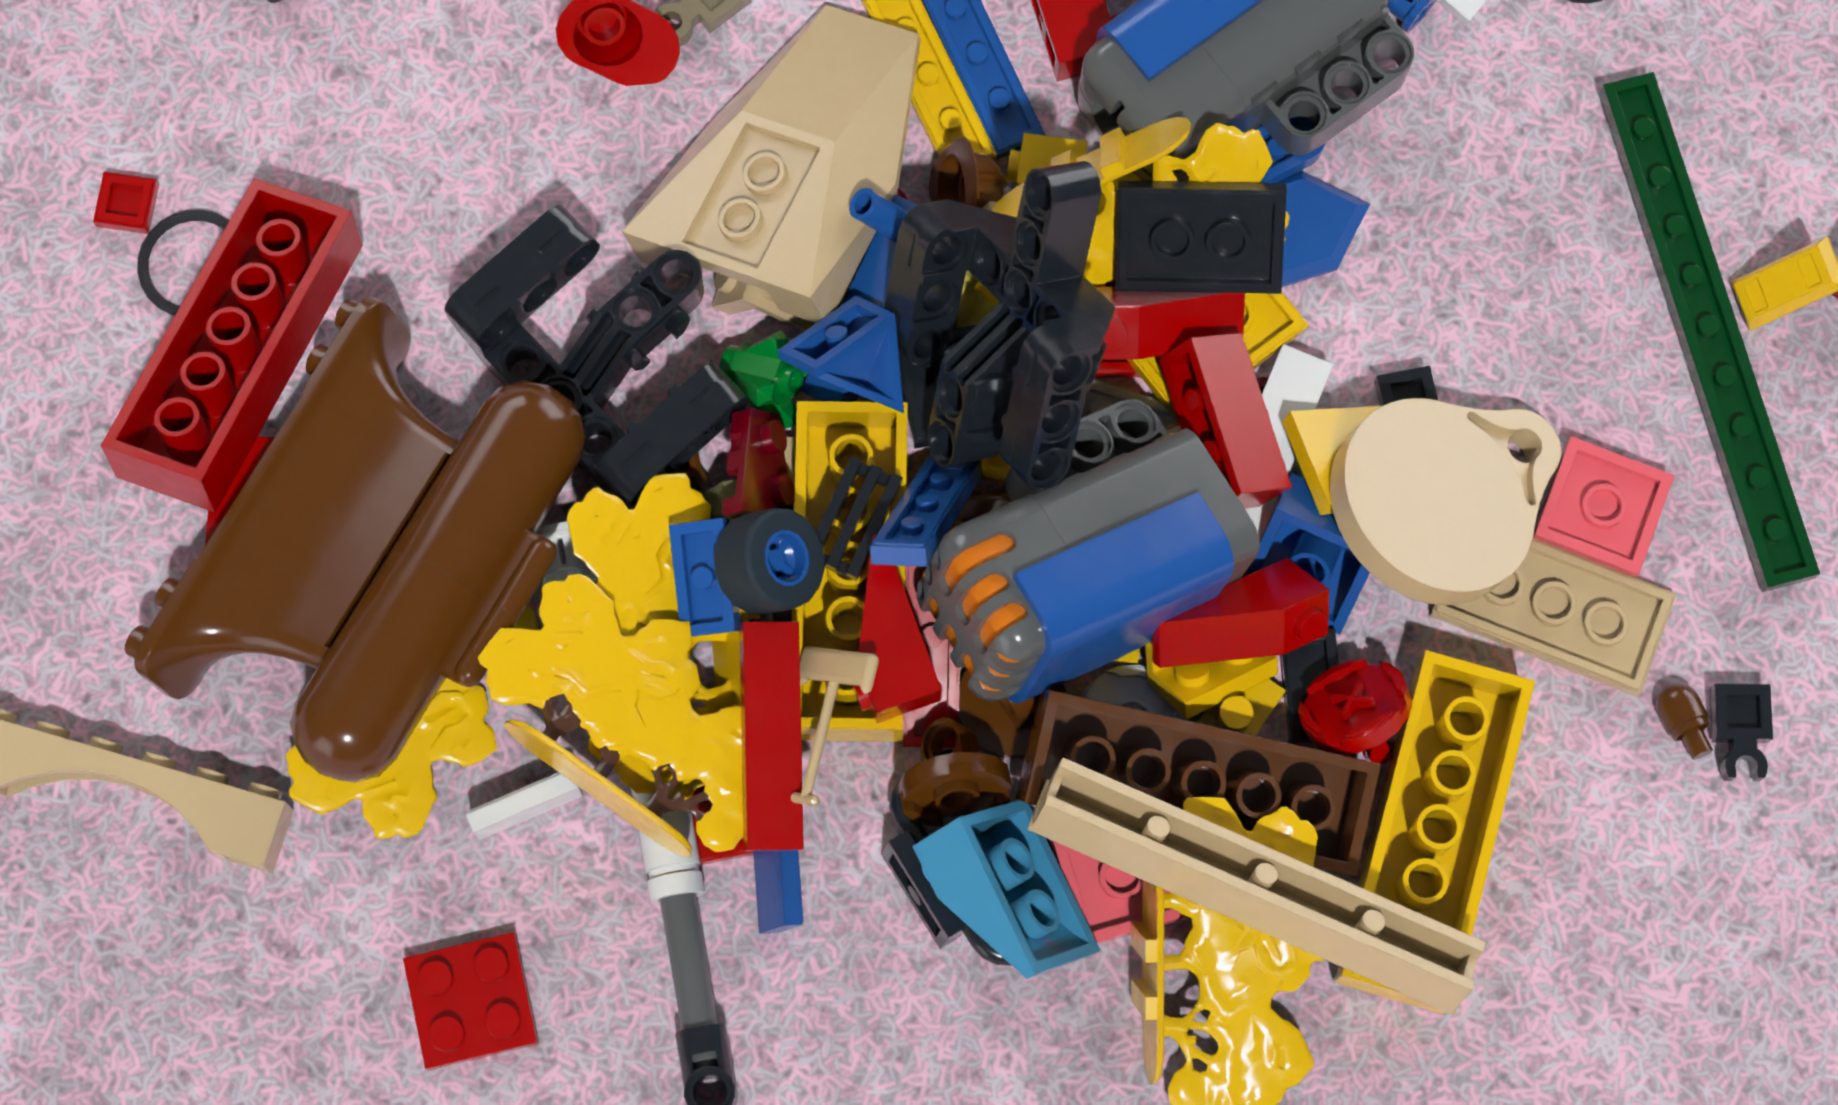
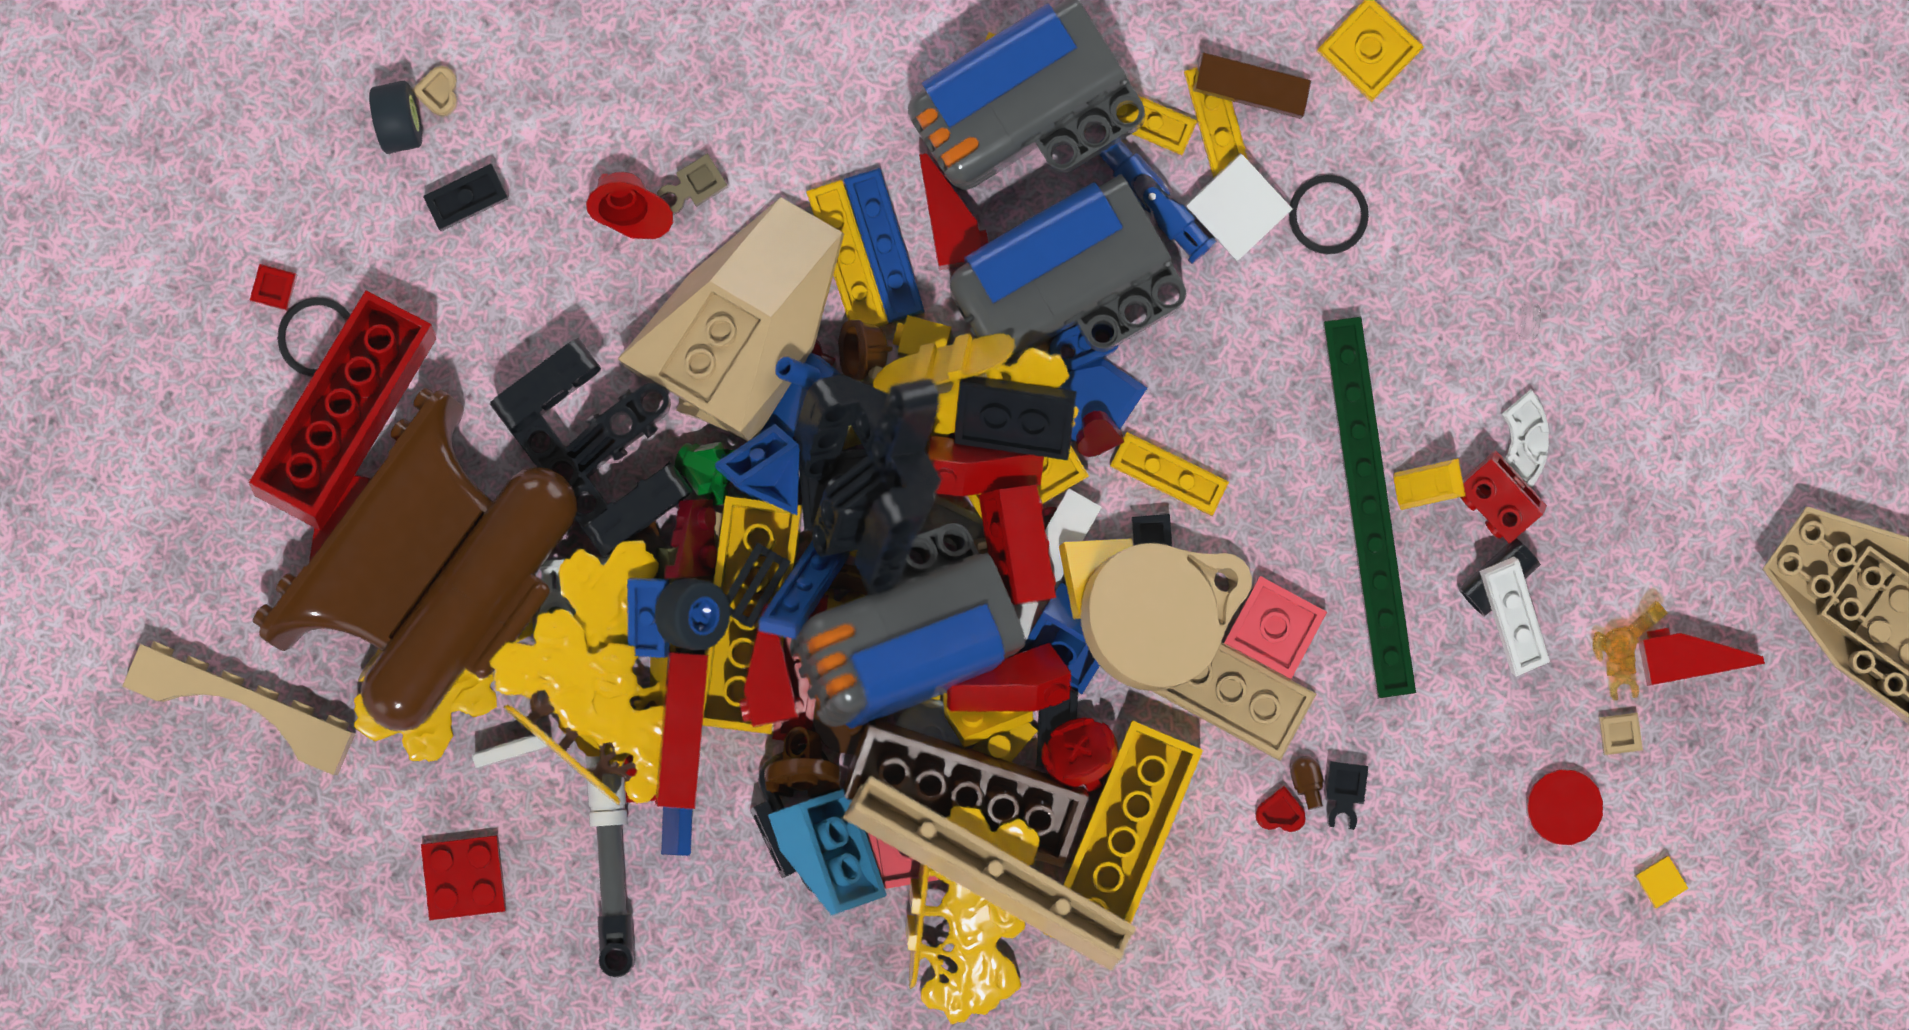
camera: 10 degrees right, 10 degrees up
tan piece [791,646,879,806] -> none
none -> black plate [423,164,509,232]
none -> dark red tile [1076,411,1124,457]
none -> yellow tile [1110,432,1229,516]
none -> red tile [1255,785,1306,832]

